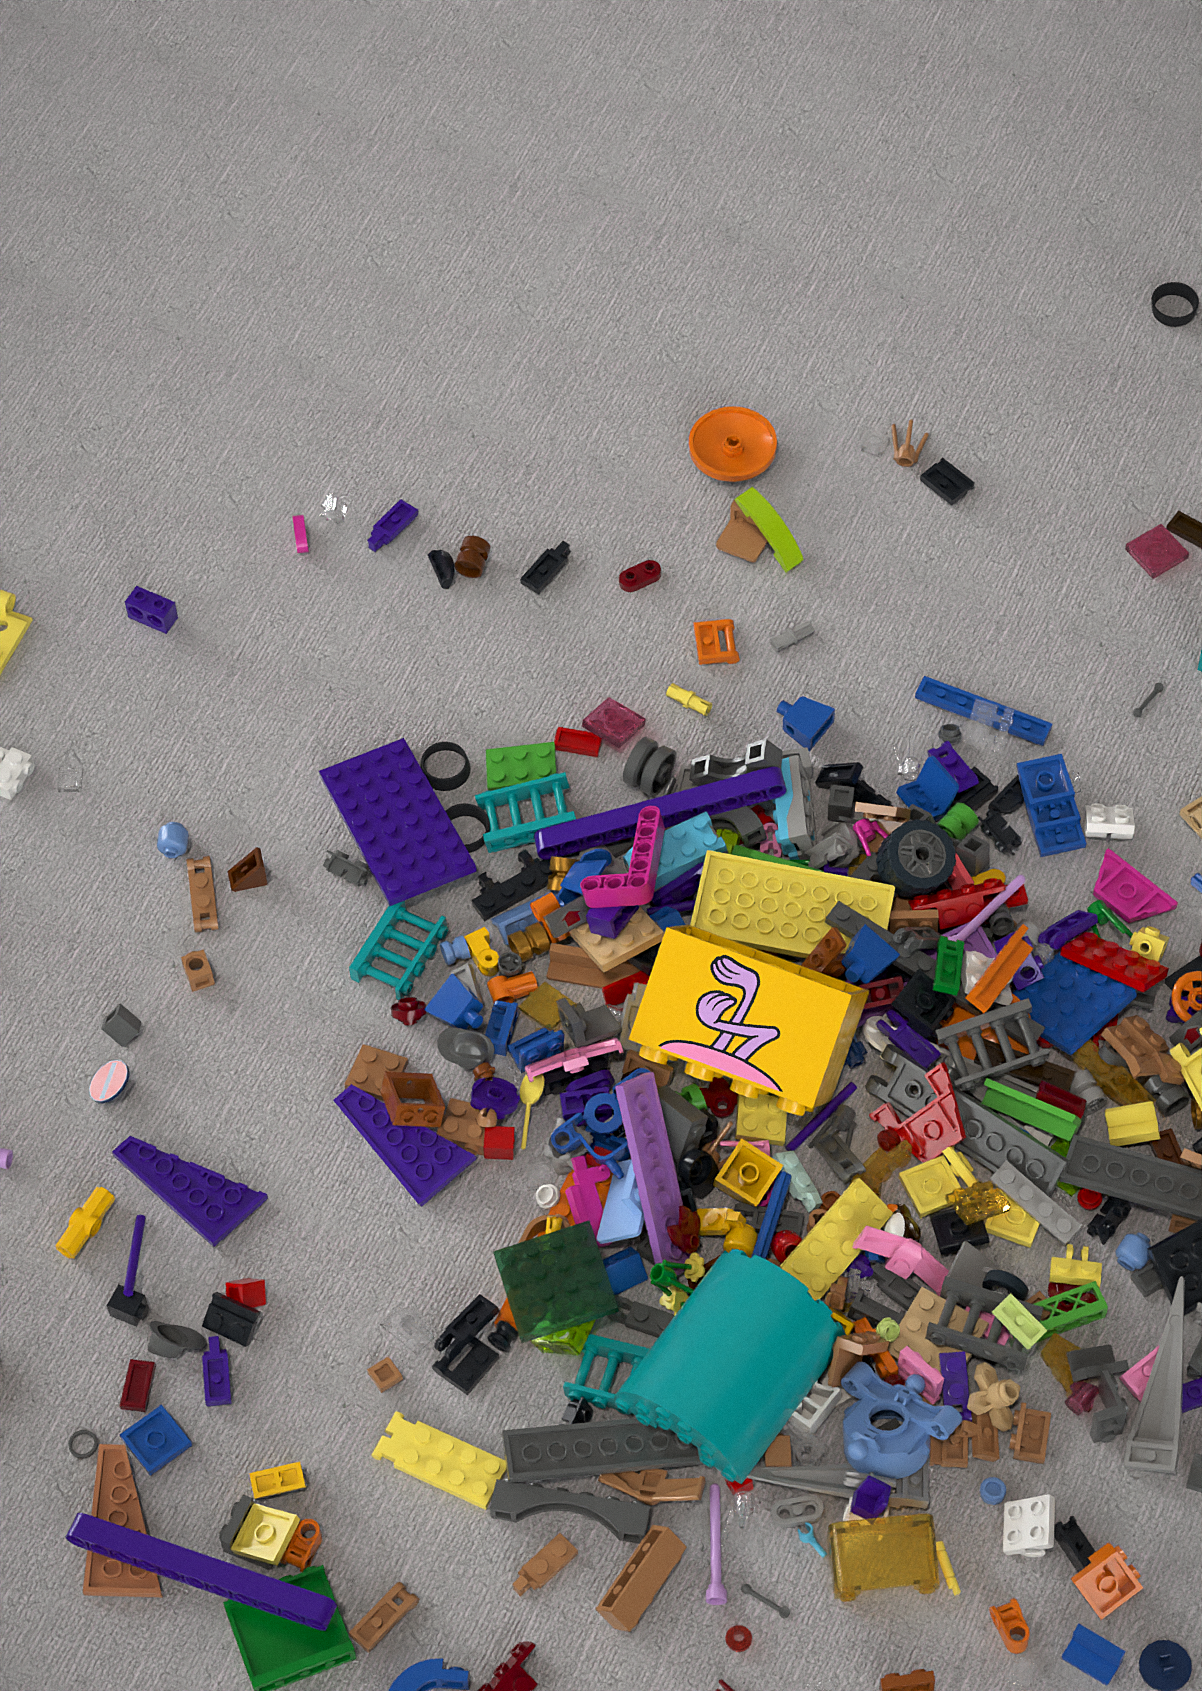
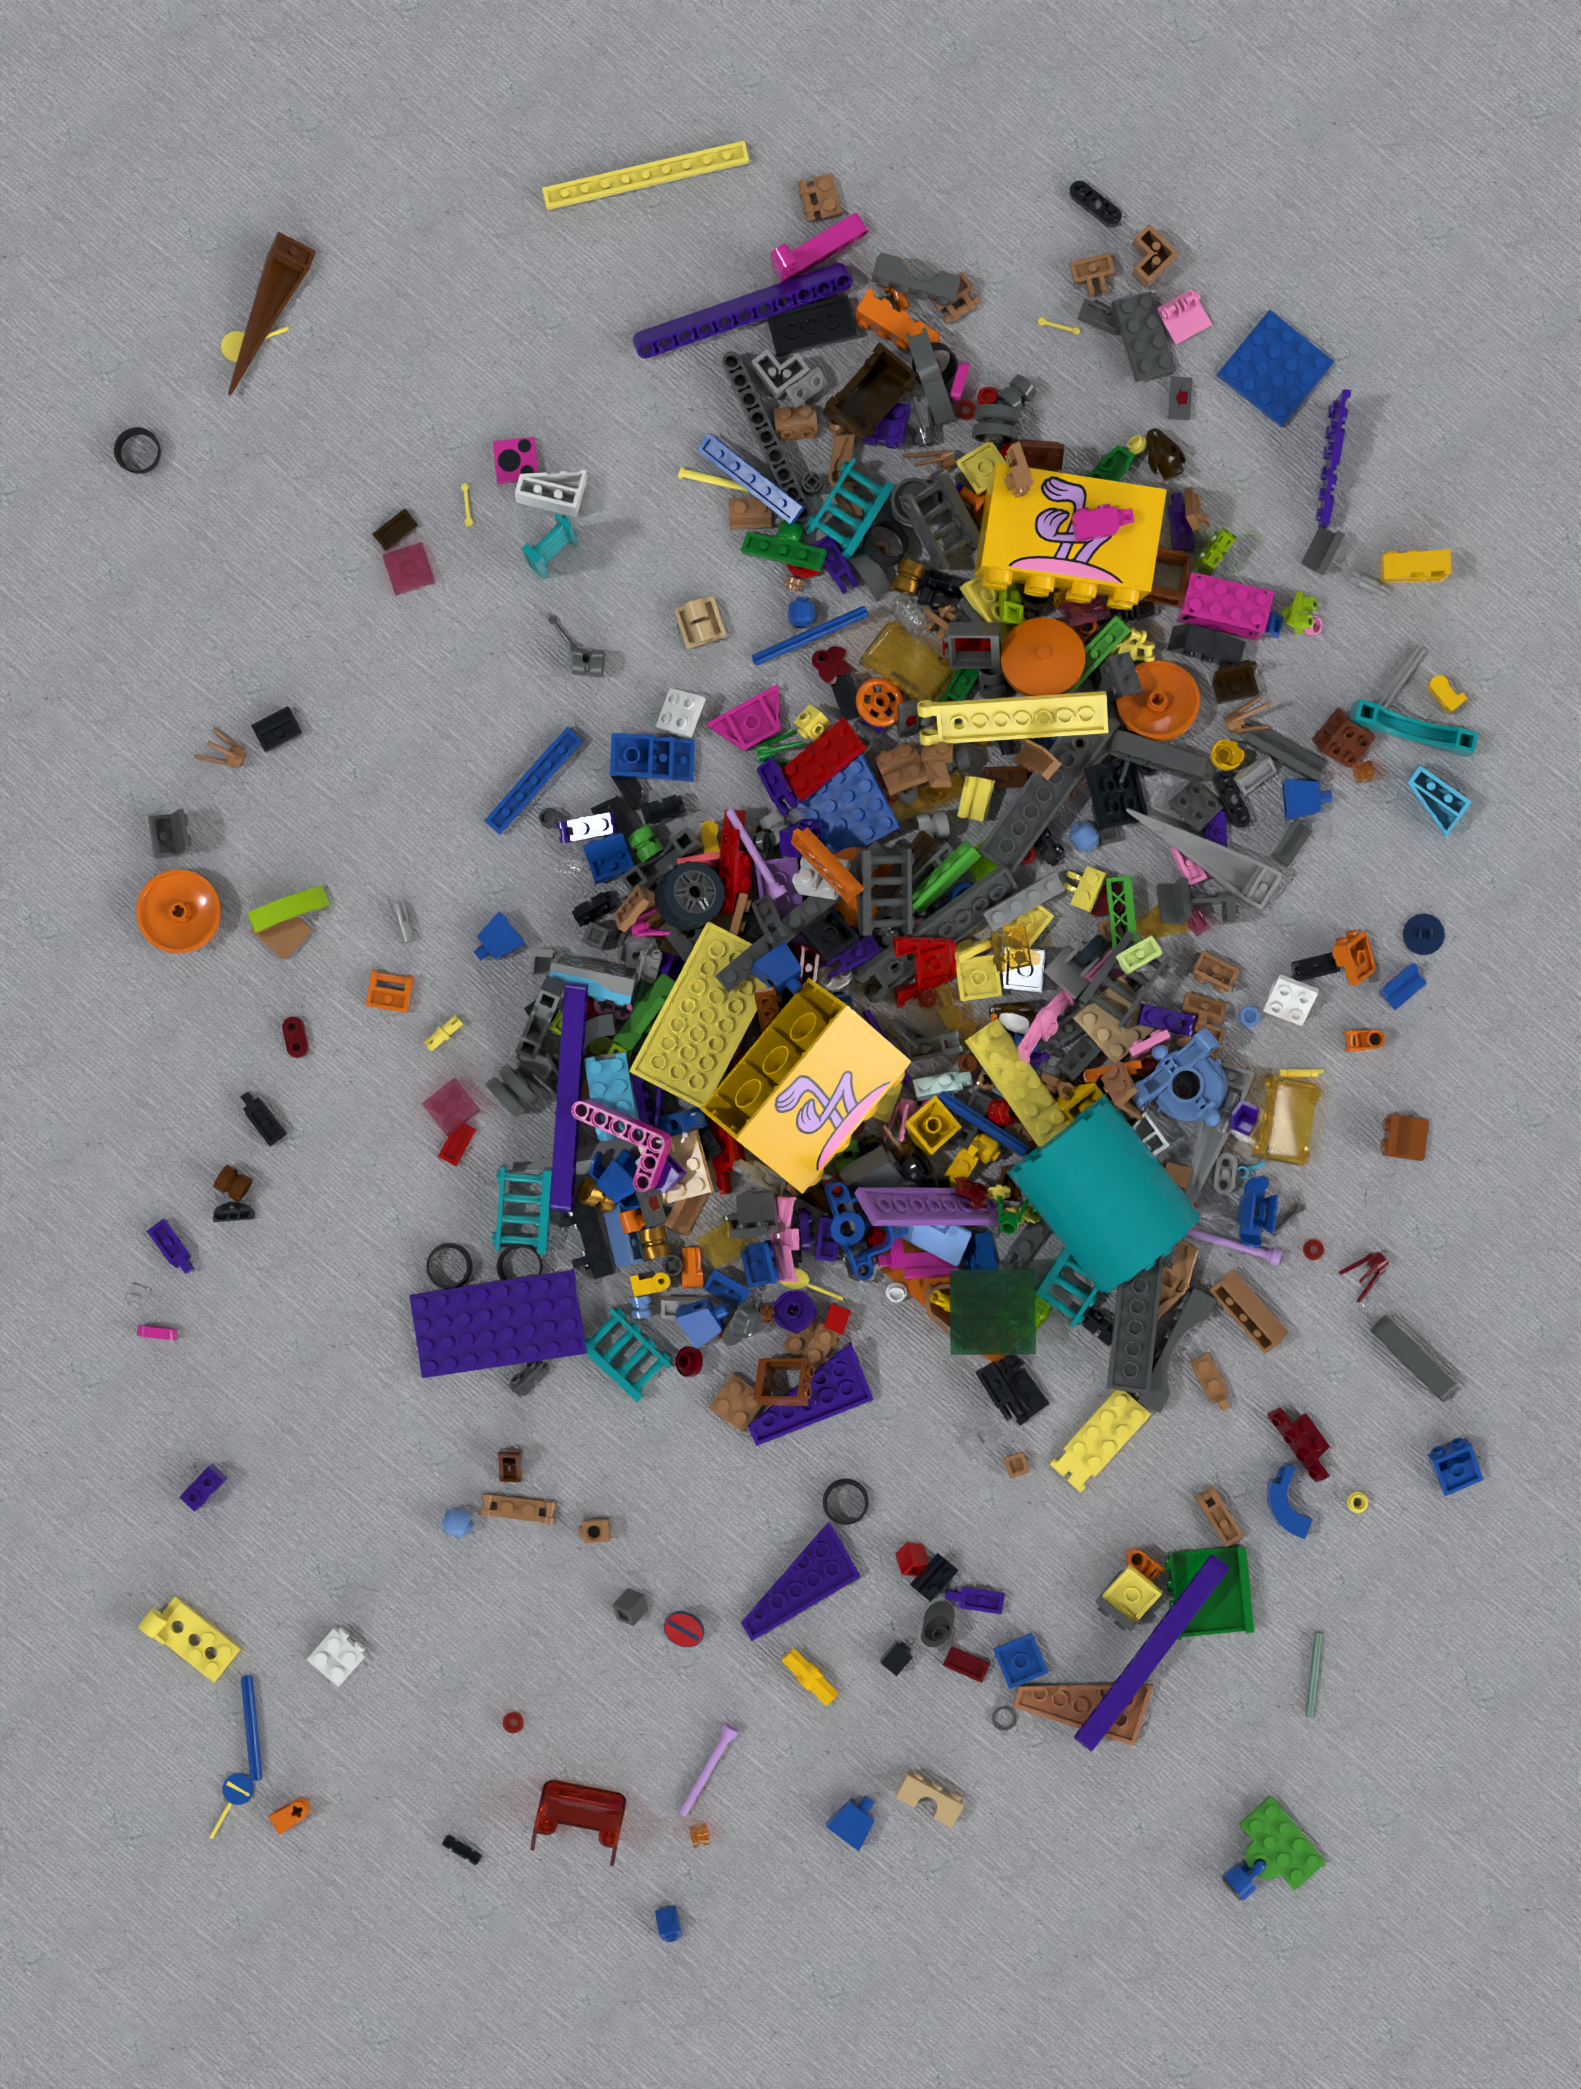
camera: 75 degrees left, 30 degrees up
dark purple bar [123,1215,146,1296] -> none
yellow hinge [249,1461,306,1499] -> none
medium nougat hinge [477,1108,497,1127] -> none
bright green plate [486,742,557,791] -> none
black tile [815,762,863,788] -> none
yellowish green plate [876,1317,900,1342] -> none
green plate [933,935,964,996] -> none
clear plate [962,699,1014,754] -> none
tan plant [967,1362,1020,1432] -> none
dark red tile [1035,1080,1087,1119] -> none
none -> dark grey bracket [148,809,192,859]
none -> dark grey wheel [572,648,605,678]
none -> black tyre [823,1478,869,1525]
none -> blue piece [1237,1176,1278,1248]

